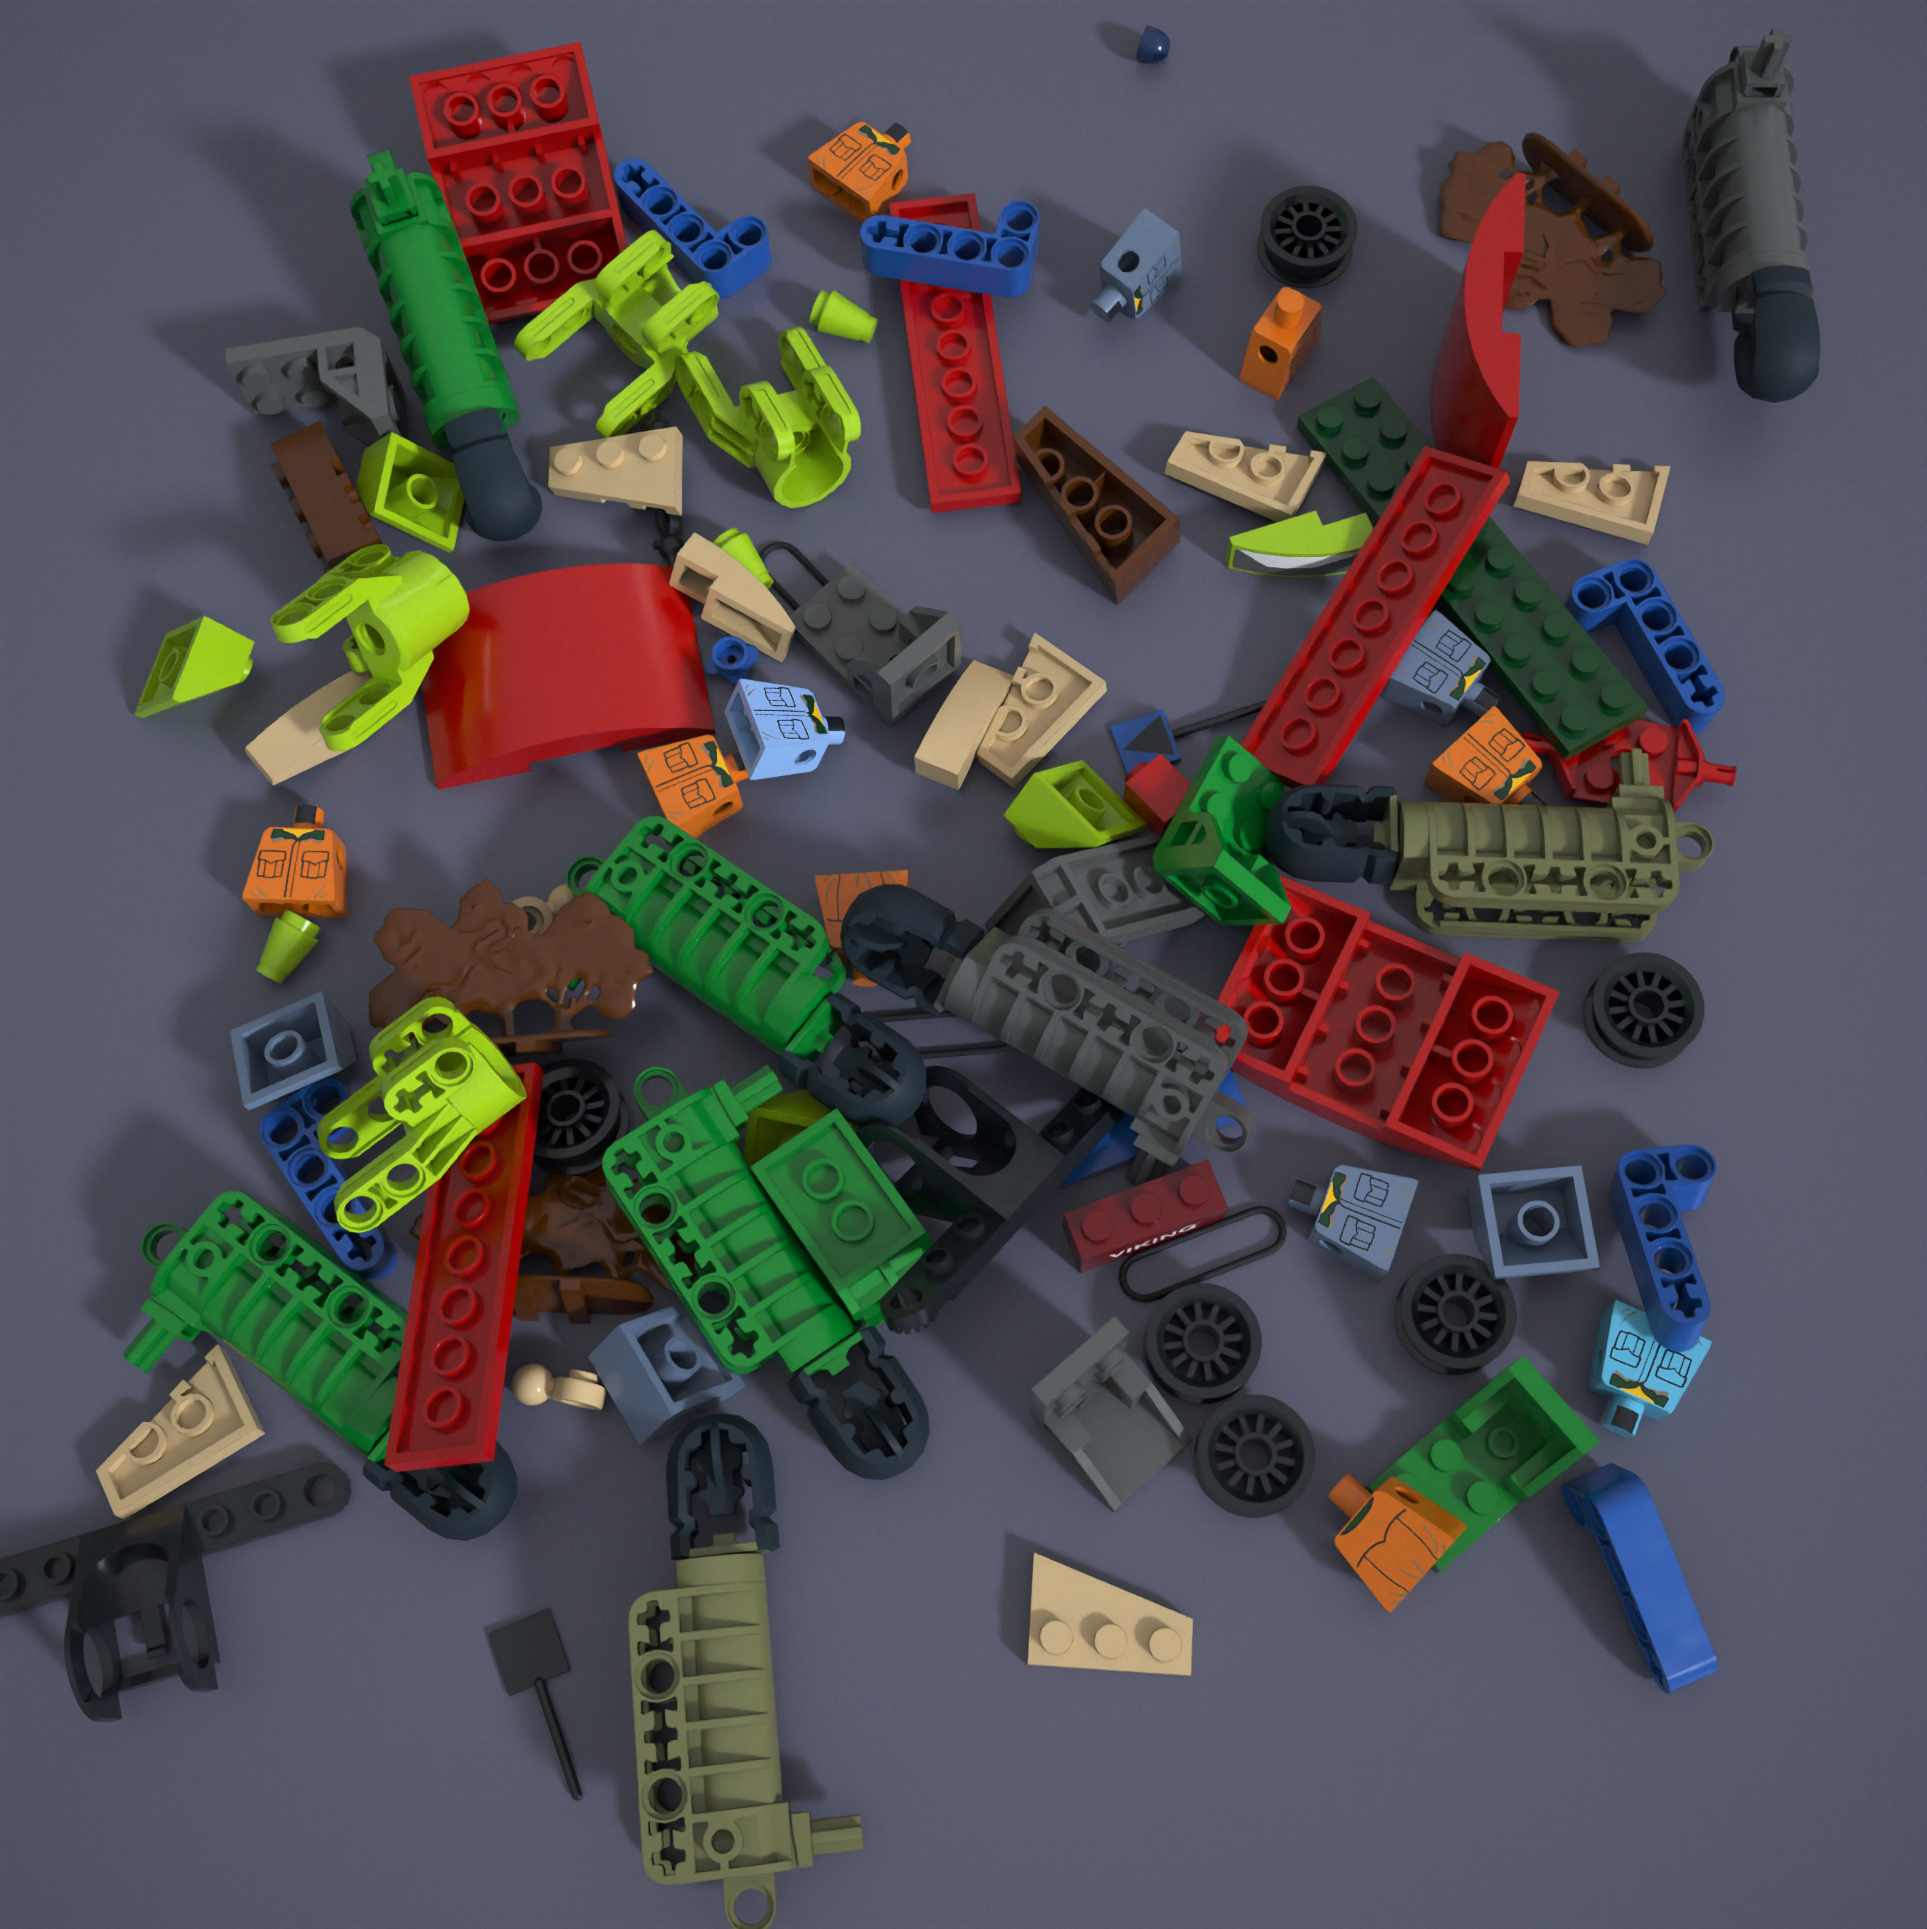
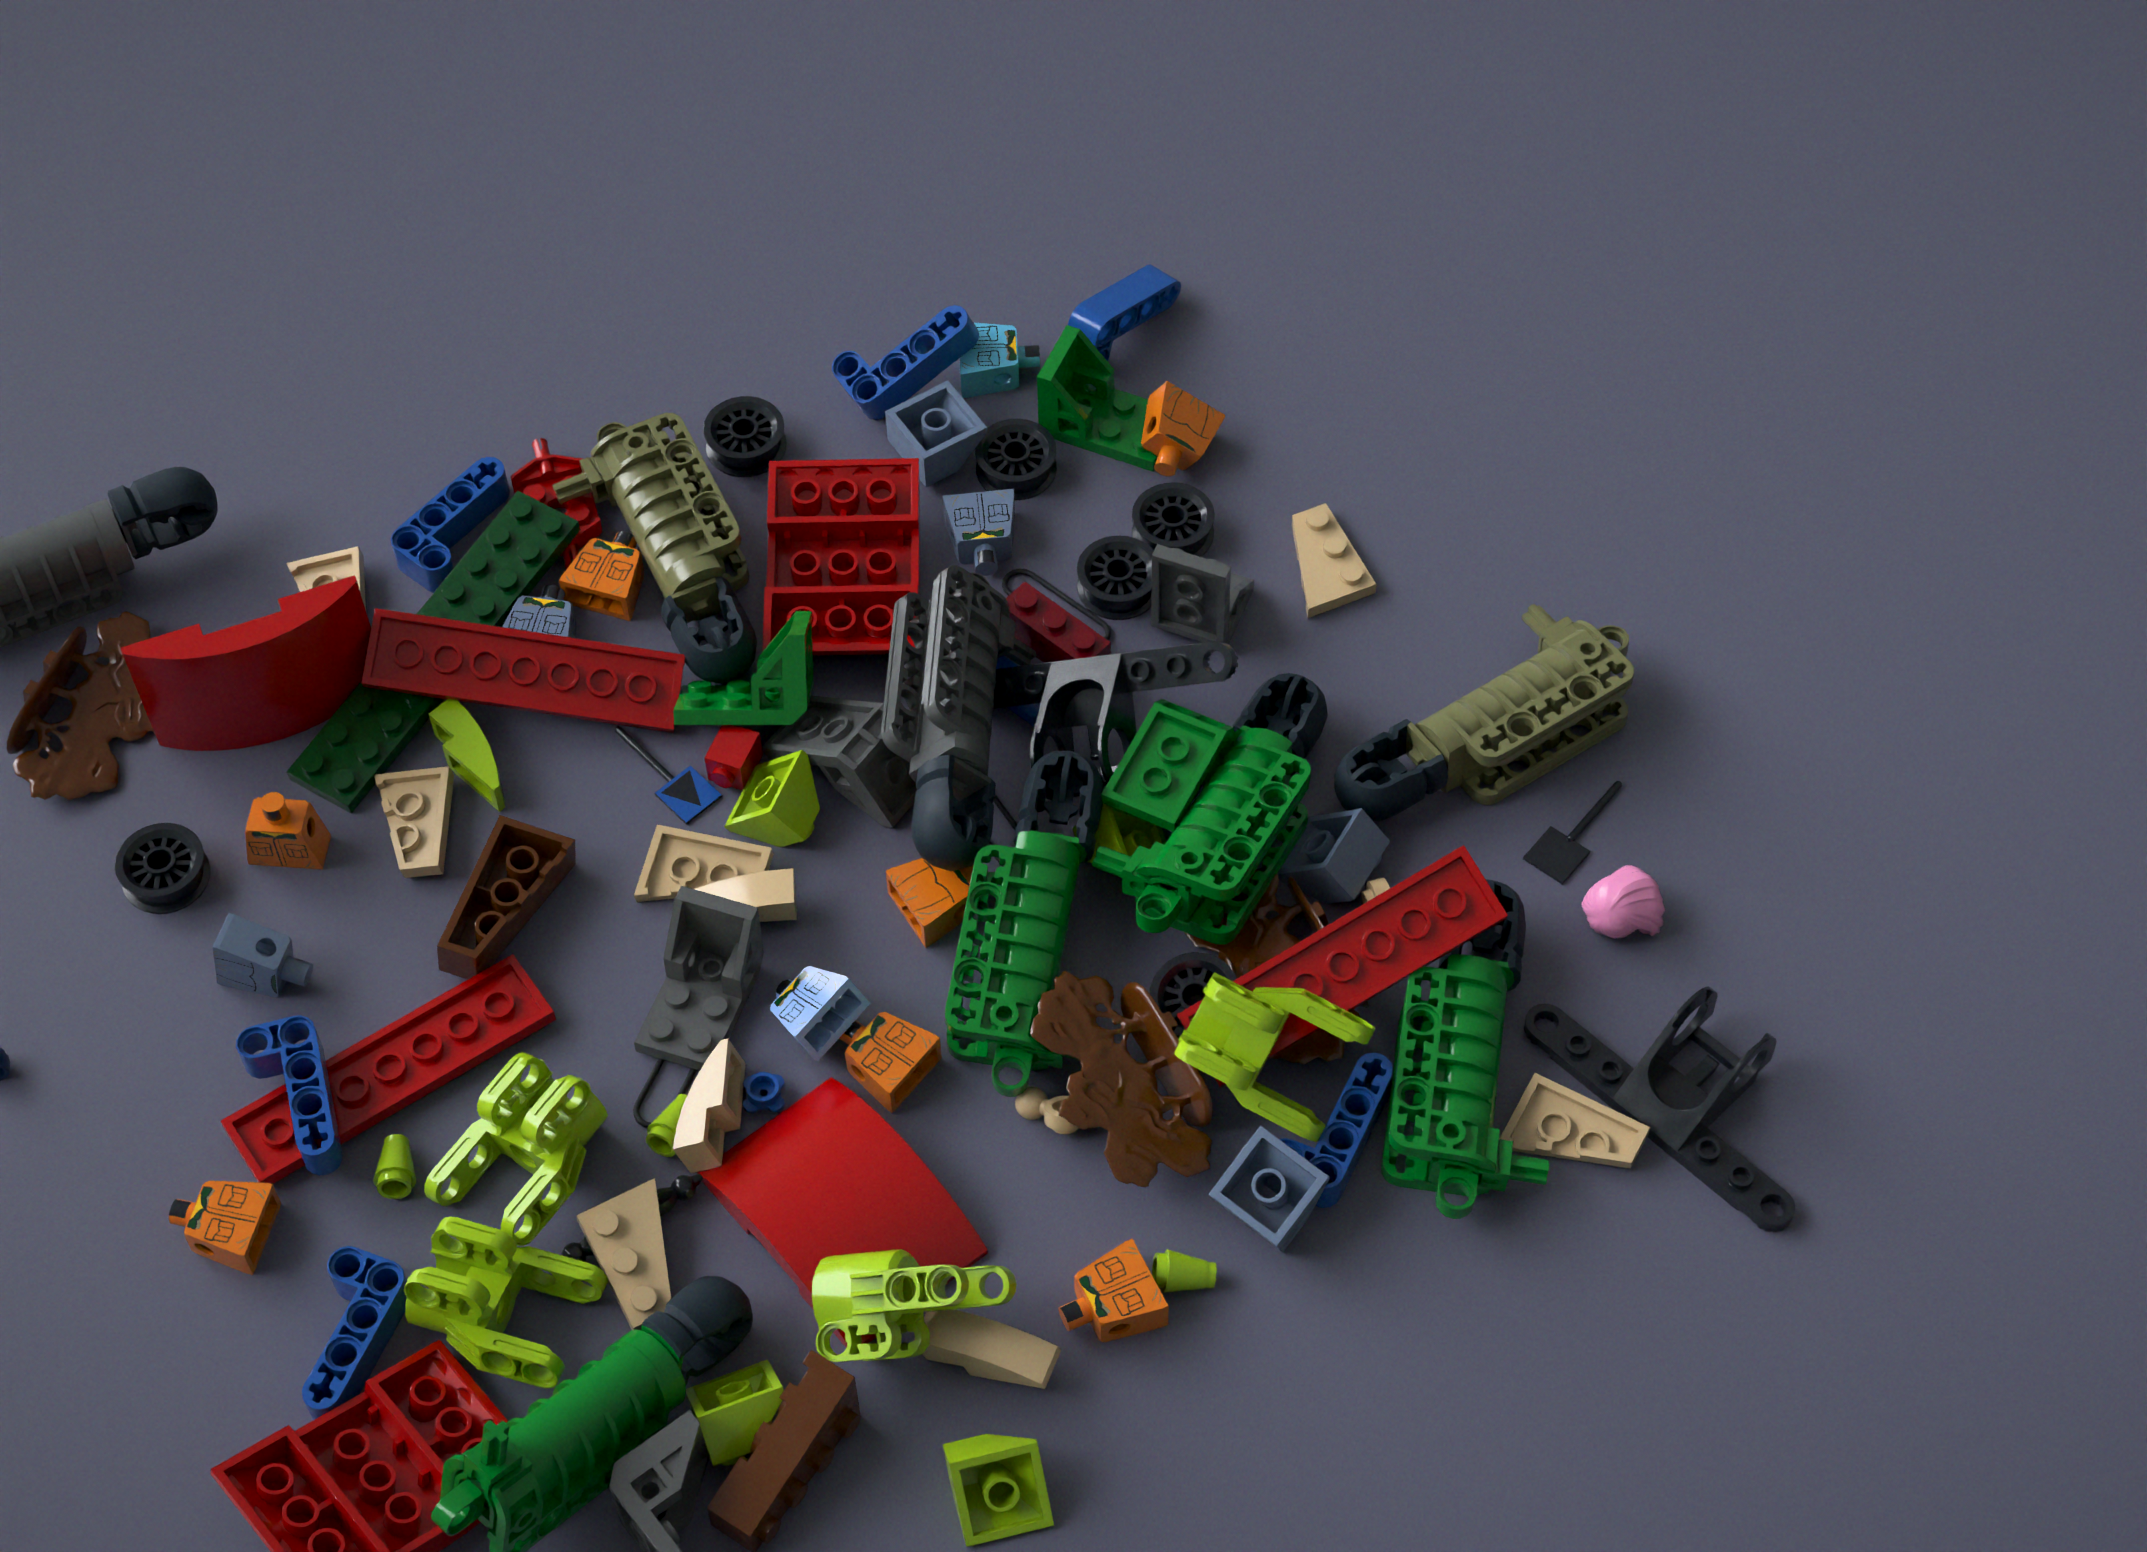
camera: 120 degrees left, 15 degrees down
none -> bright pink hair [1581,865,1665,939]

